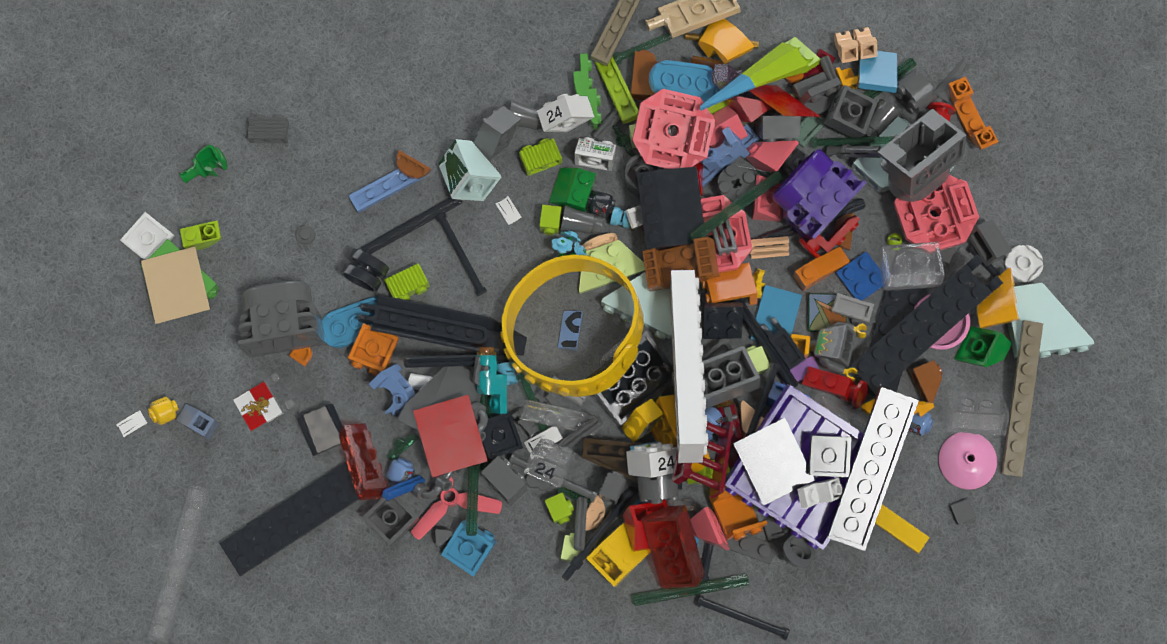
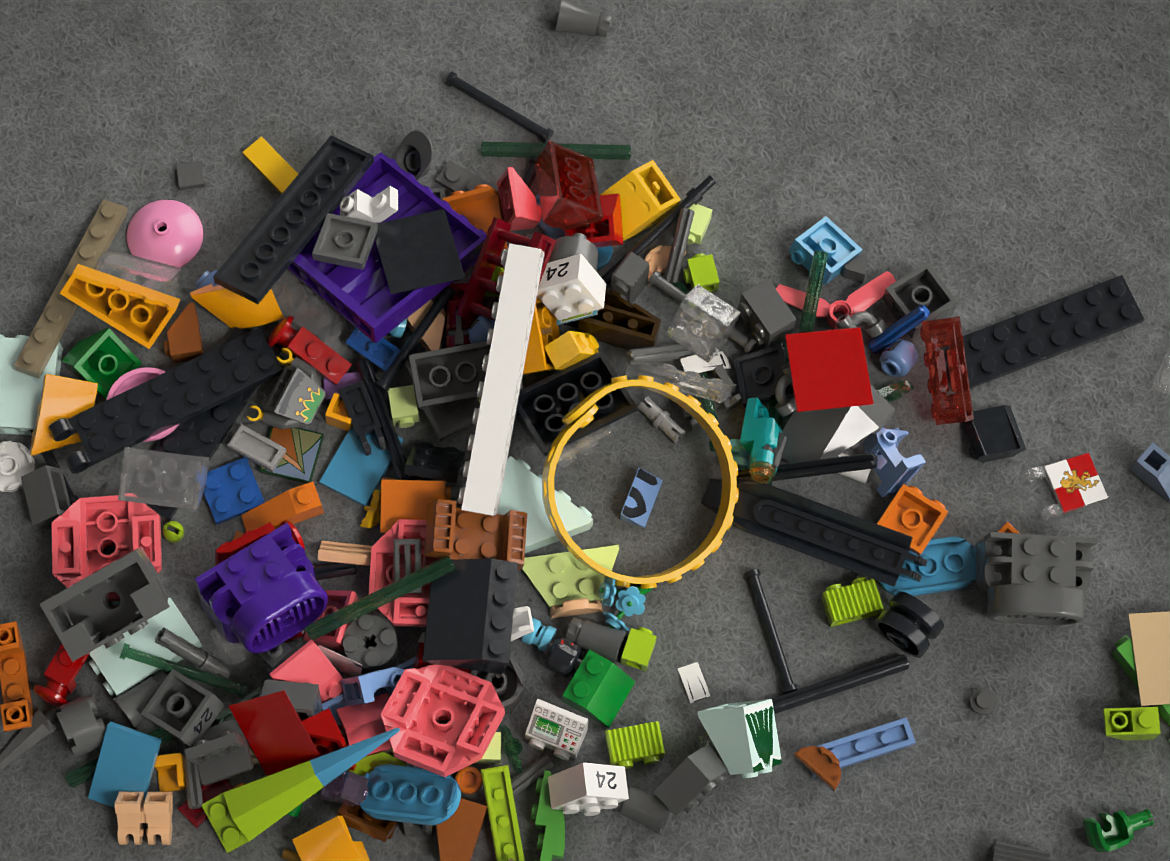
camera: 170 degrees left, 5 degrees down
none -> light orange wedge [59,264,180,349]

